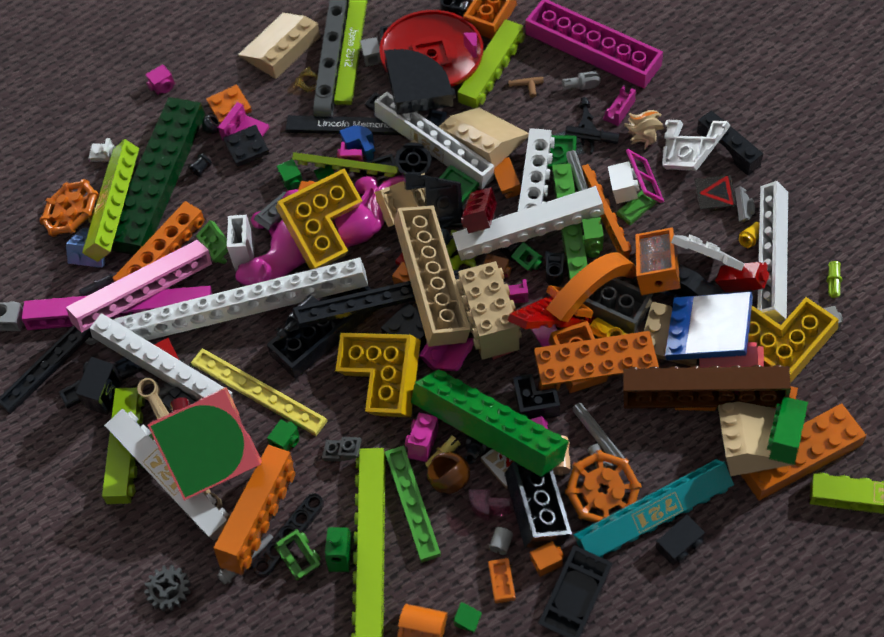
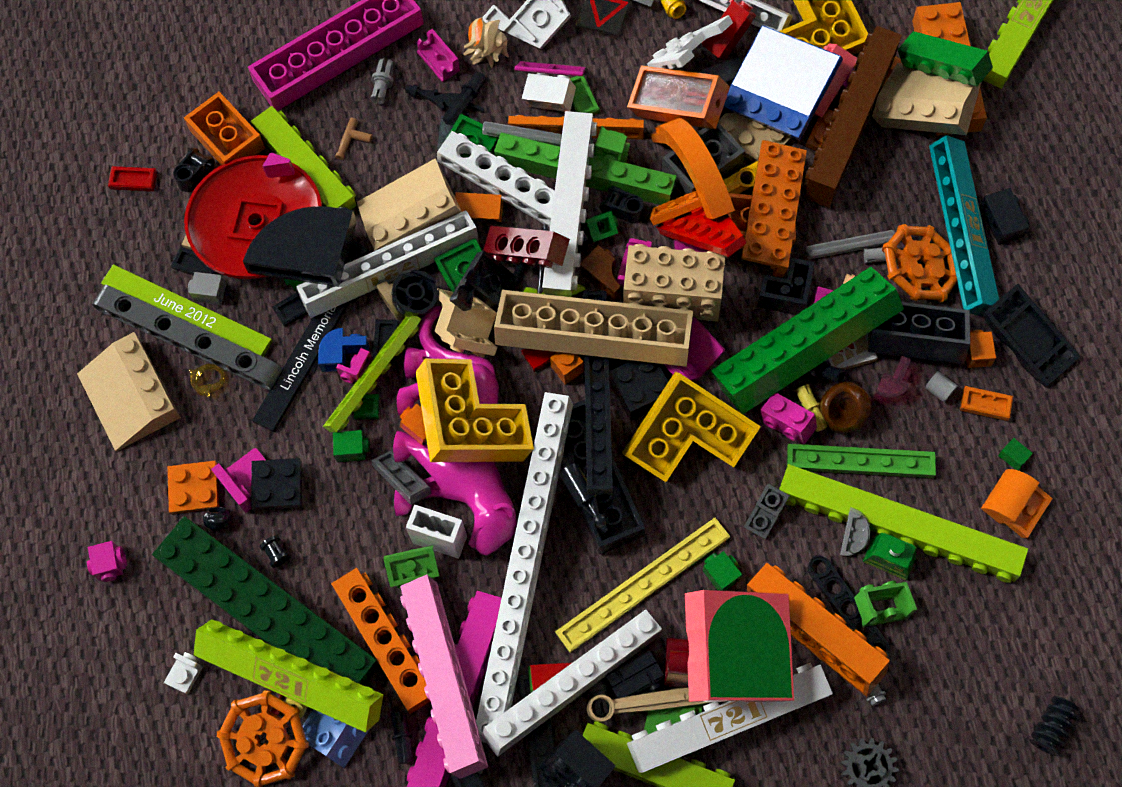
camera: 70 degrees left, 10 degrees up
none -> light grey tile [840,507,870,556]

